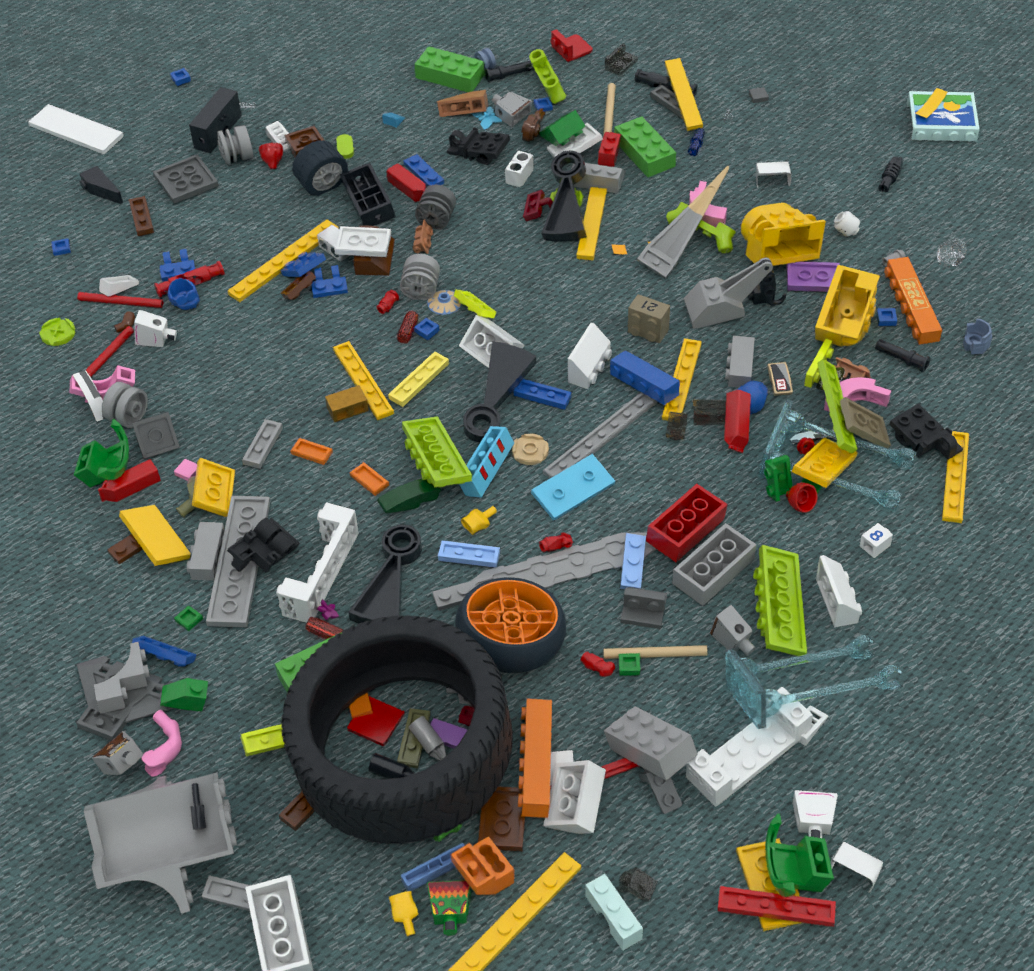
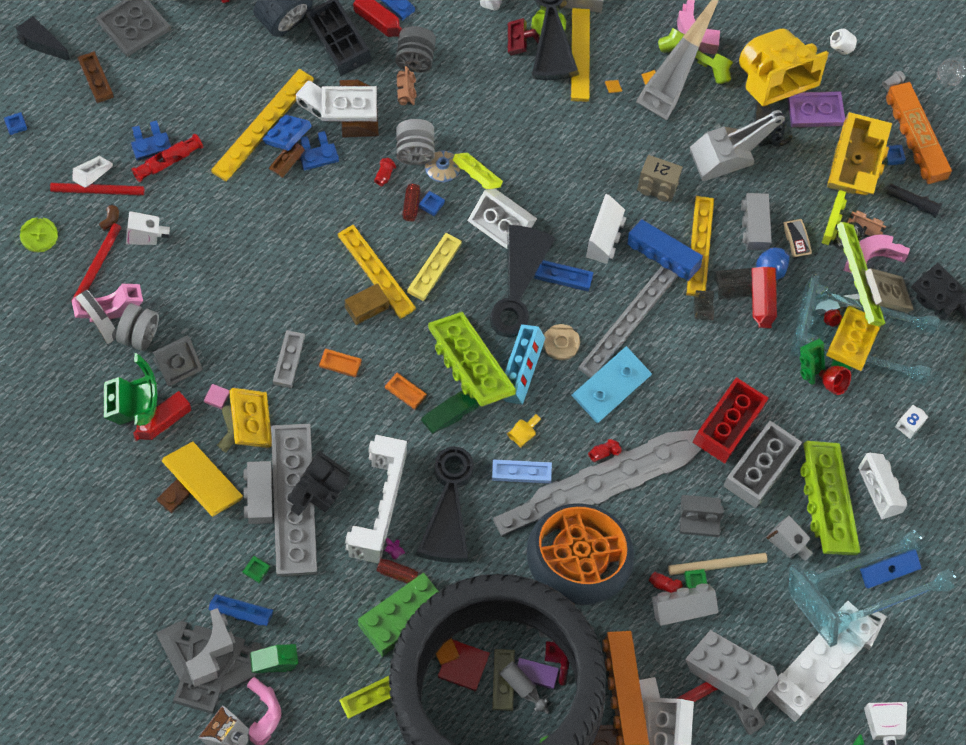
camera: 15 degrees left, 15 degrees up
blue hair [168,278,200,310] -> none
black wheel [369,753,415,779] -> none
light blue plate [620,533,646,589] -> none
none -> light grey brick [652,584,718,626]
none -> blue tile [860,549,922,588]

